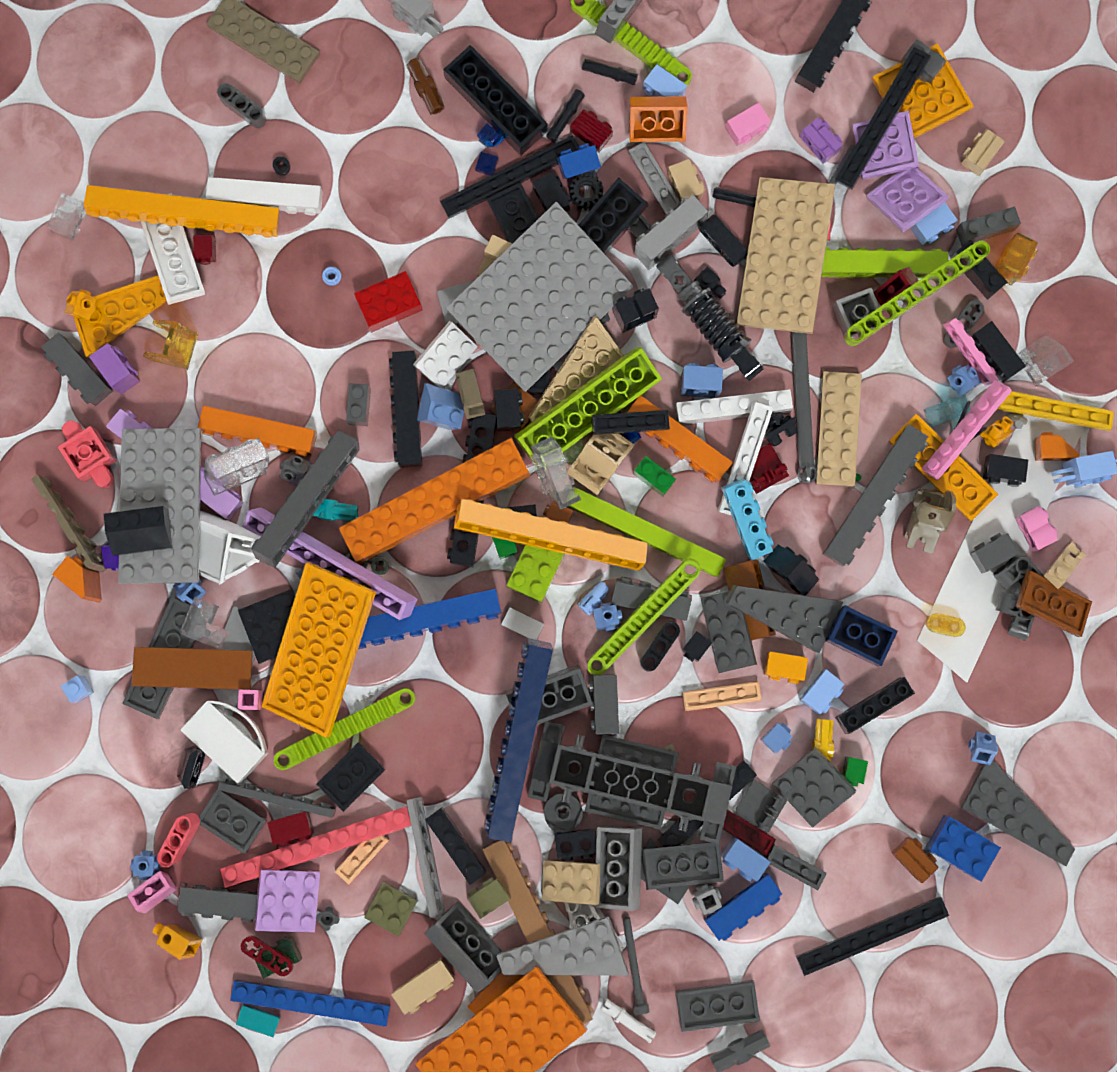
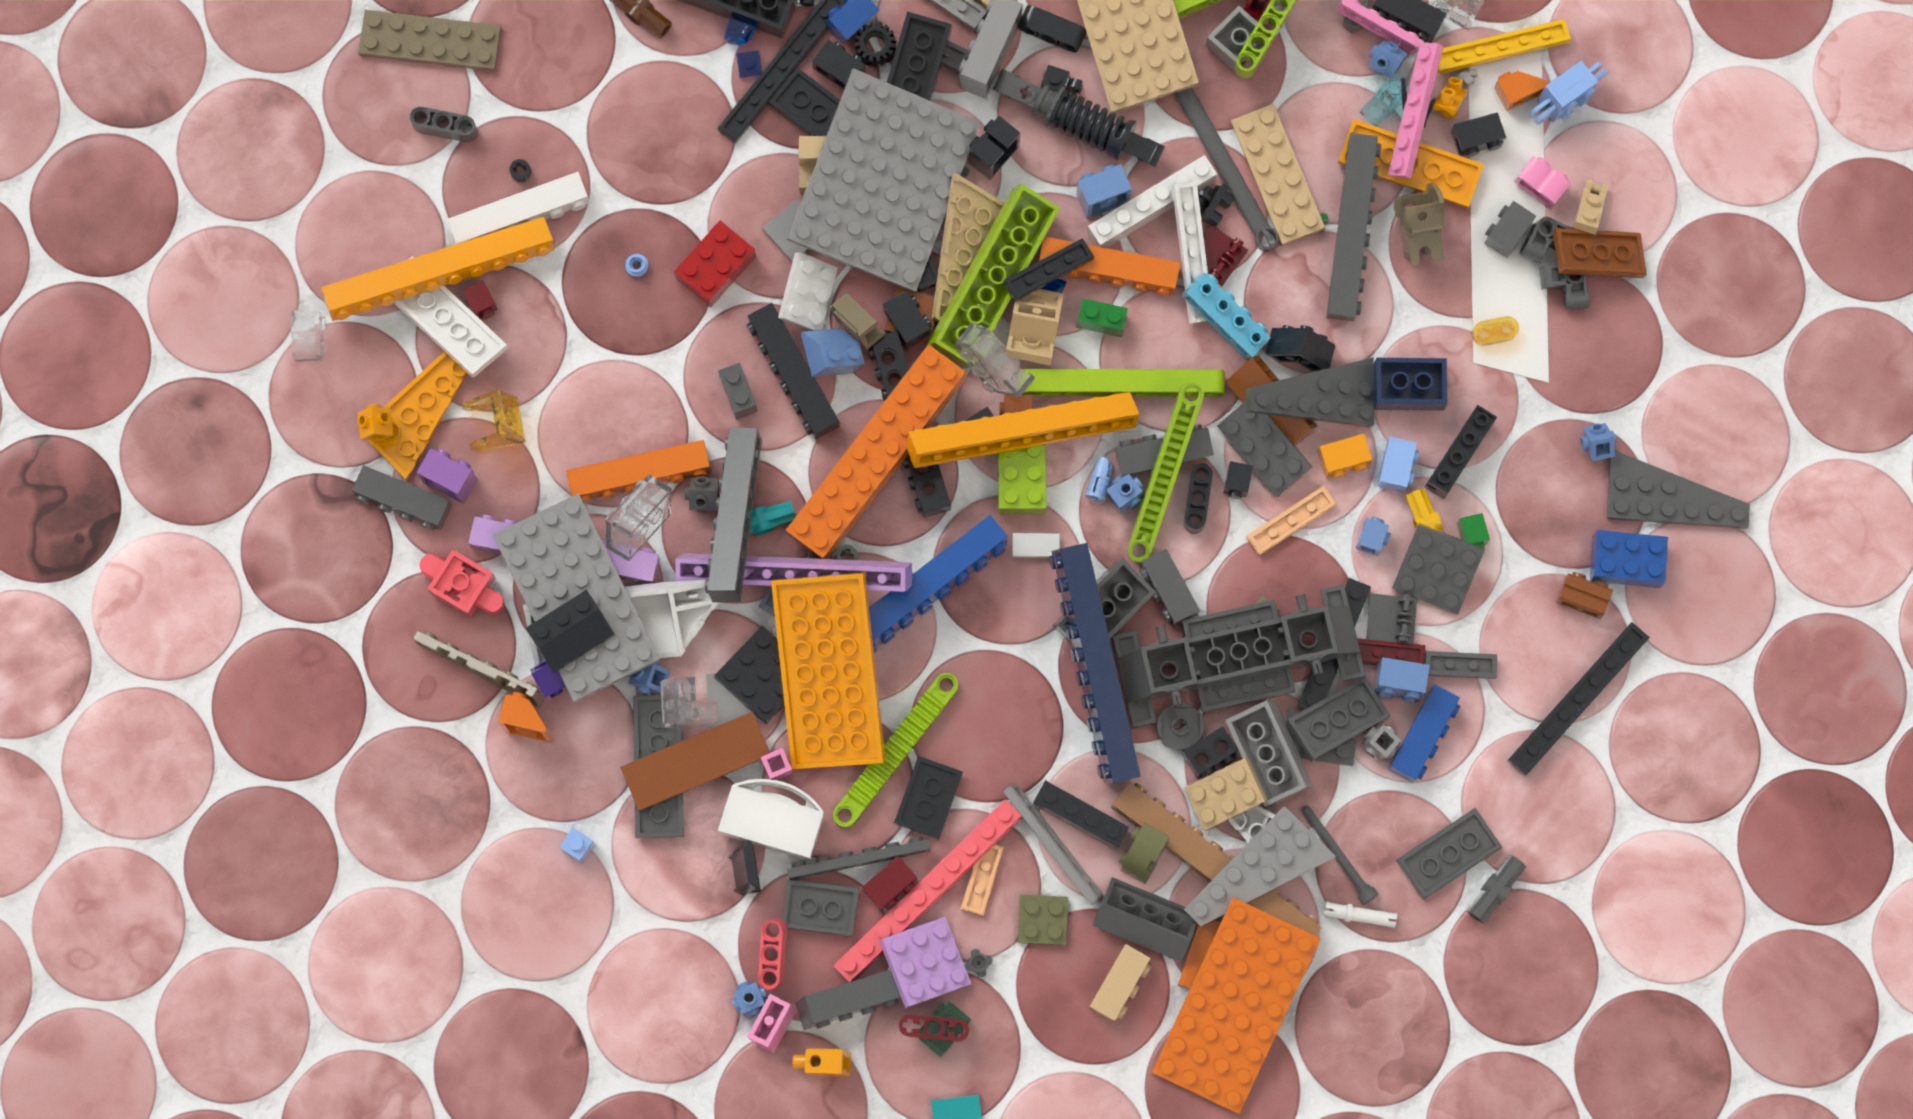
camera: 25 degrees left, 5 degrees down
blue plate [230,980,390,1026] -> none
green brick [492,537,518,560] -> none

